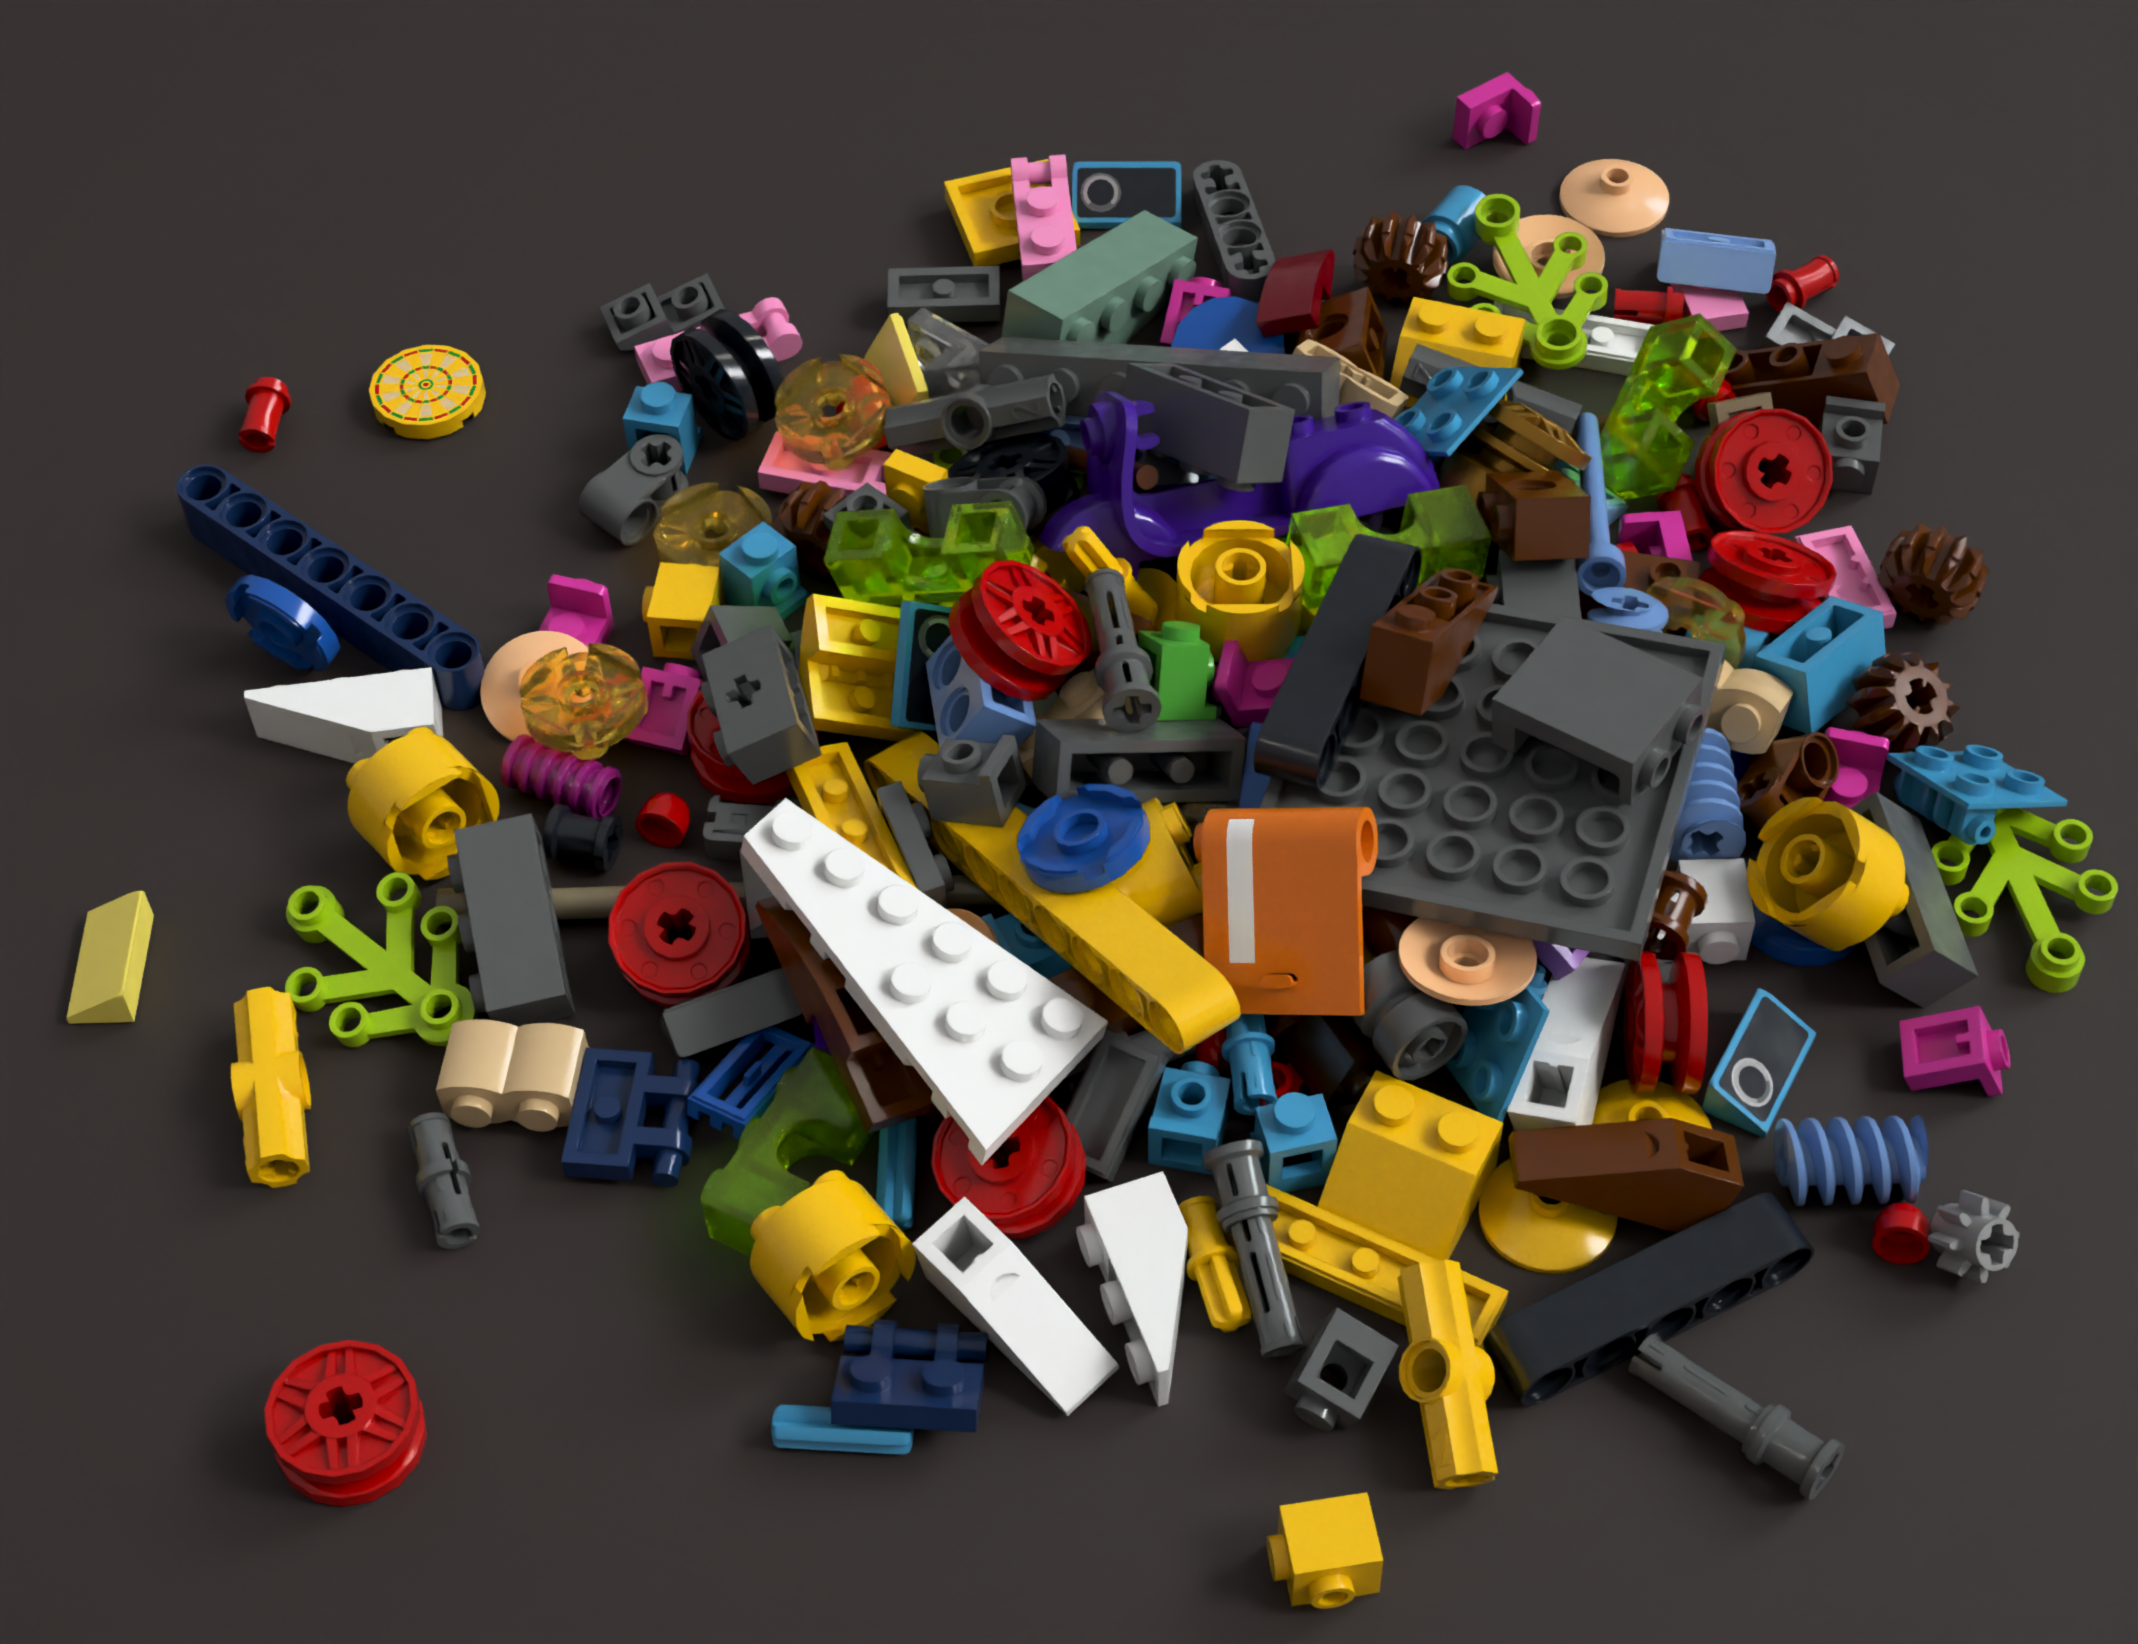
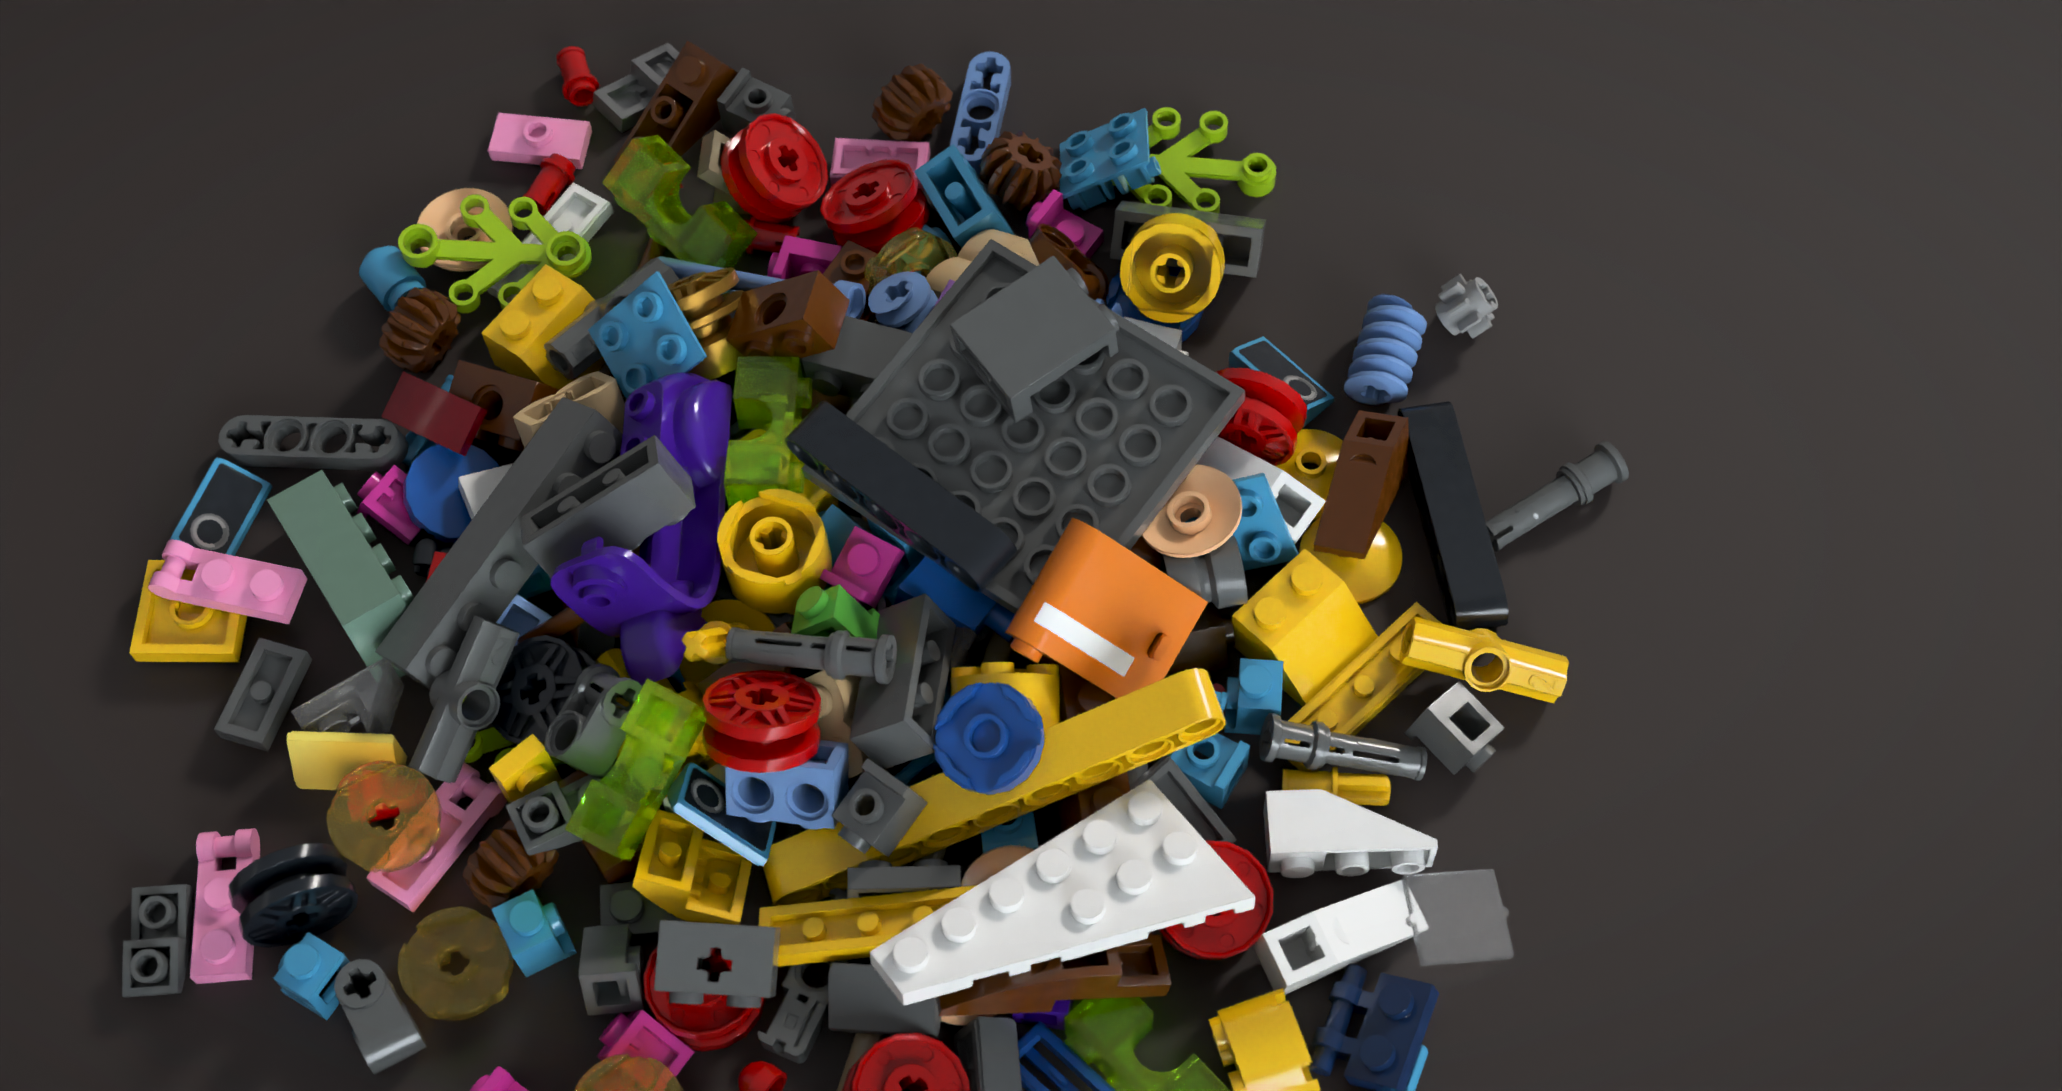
camera: 70 degrees left, 10 degrees up
yellow brick [642,562,726,660] -> none
dark azure axle [876,1117,918,1232] -> none
yellow brick [1267,1492,1383,1609] -> none
reddish brown slope [1359,568,1498,716] -> none
dark pink bracket [1452,72,1541,150] -> none
light nougat dish [1559,159,1669,238] -> none
light blue slope [1657,228,1776,294] -> none
red hinge [1872,1202,1931,1264] -> none
dark pink bracket [1899,1005,2011,1097] -> none
none -> medium blue beam [950,52,1011,174]
none -> clear piece [1401,869,1514,966]

